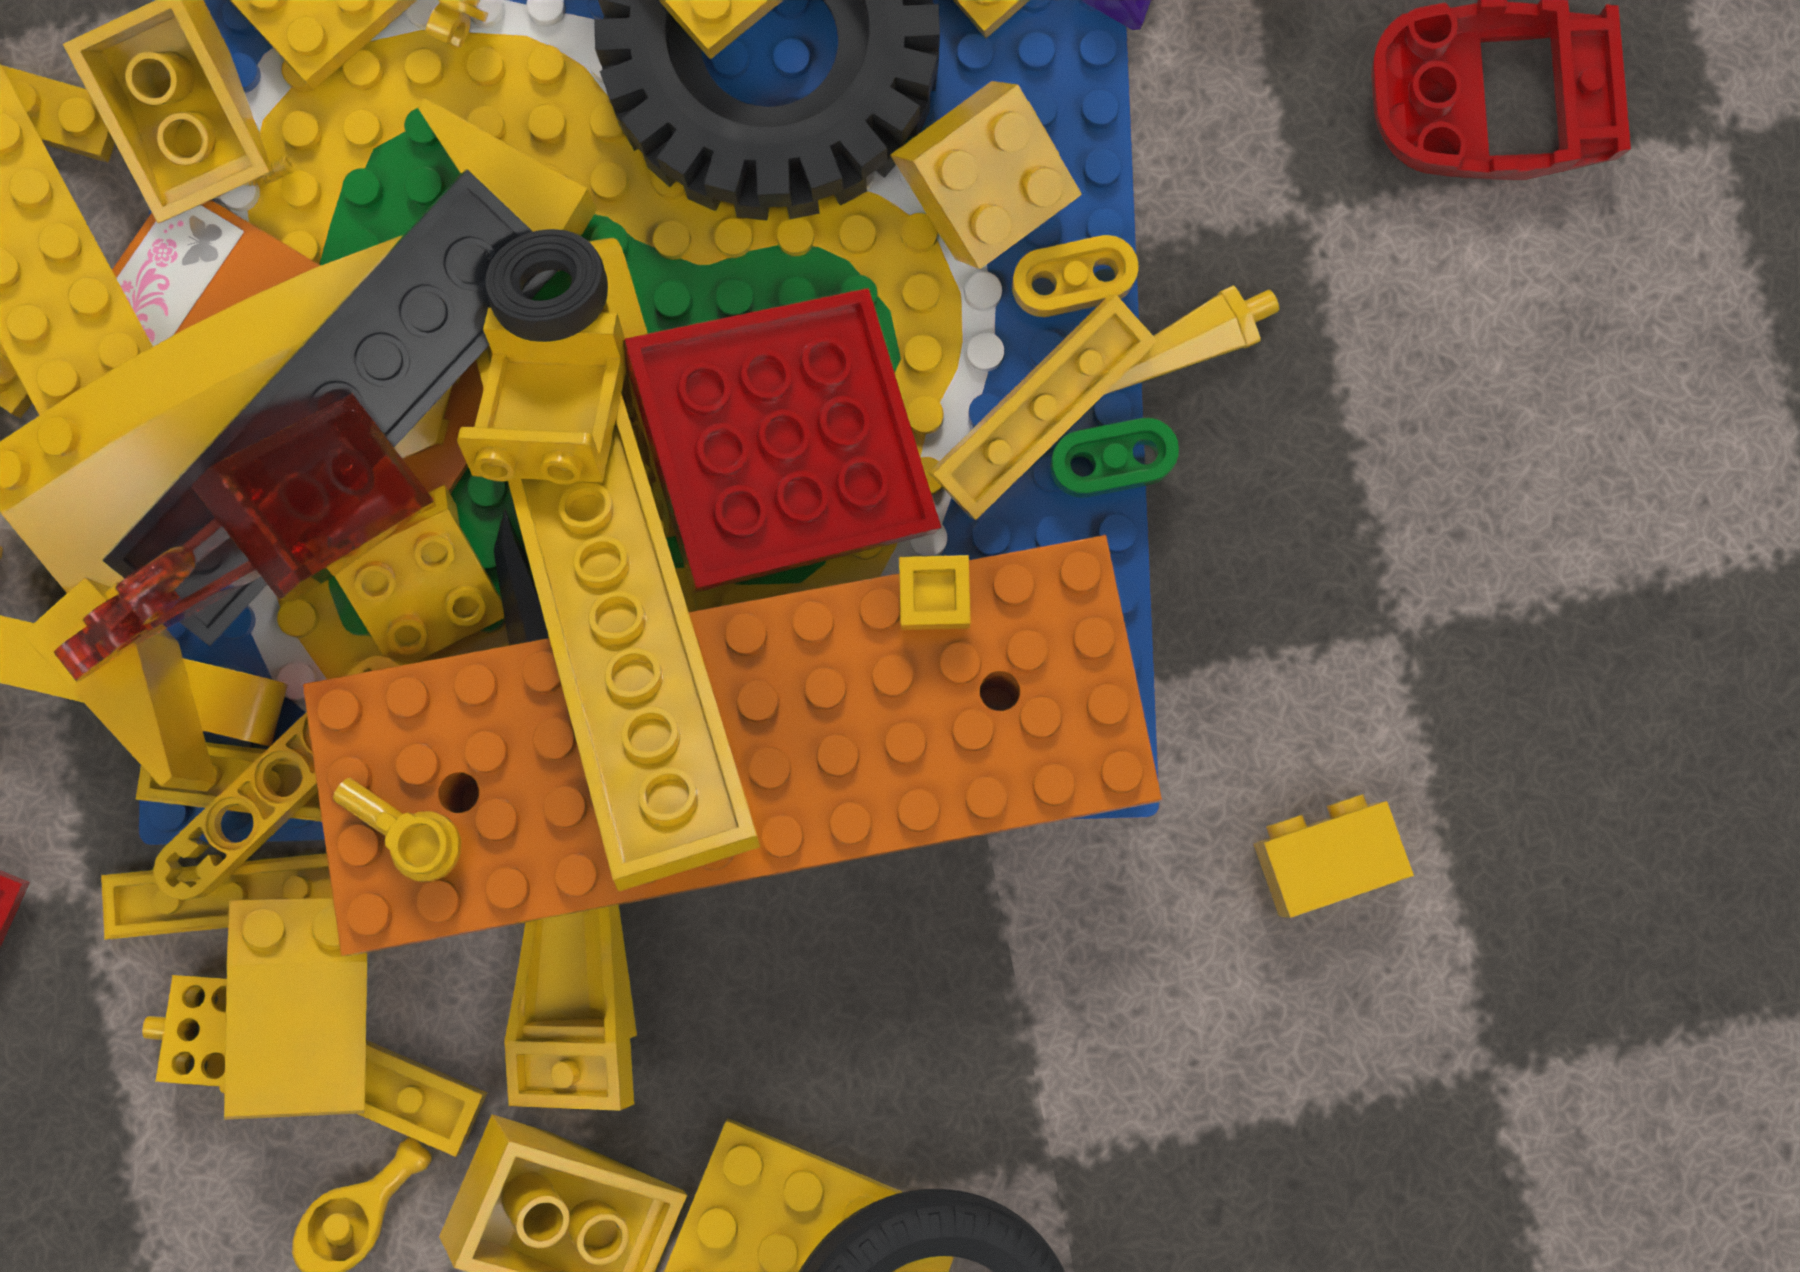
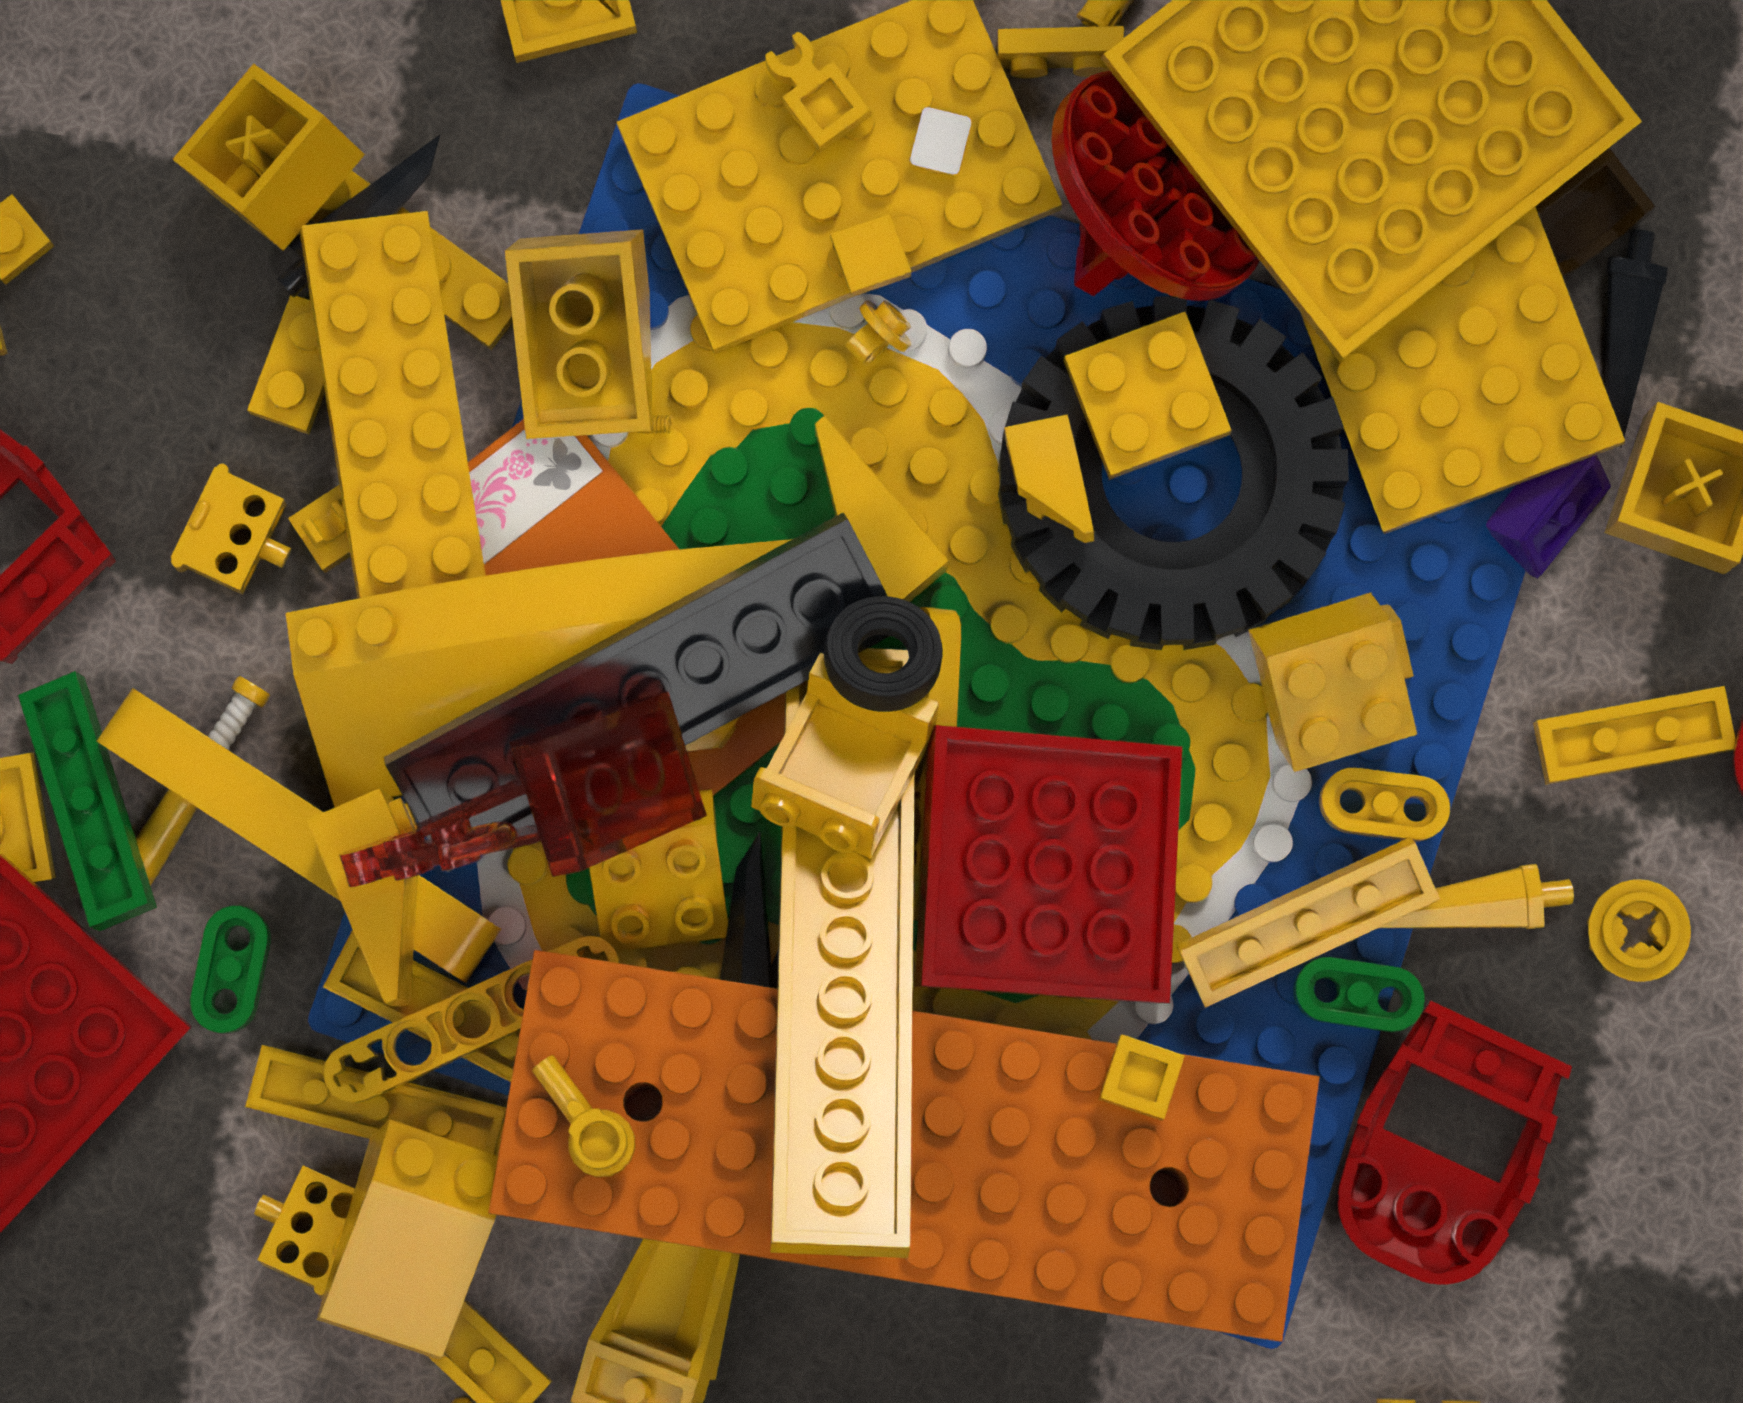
camera: 20 degrees right, 0 degrees up
none -> green plate [190,906,271,1034]
none -> yellow slope [1004,414,1094,543]
none -> red slope [1338,1001,1572,1285]
none -> yellow plate [1533,686,1736,785]
none -> yellow gear [1587,879,1691,982]

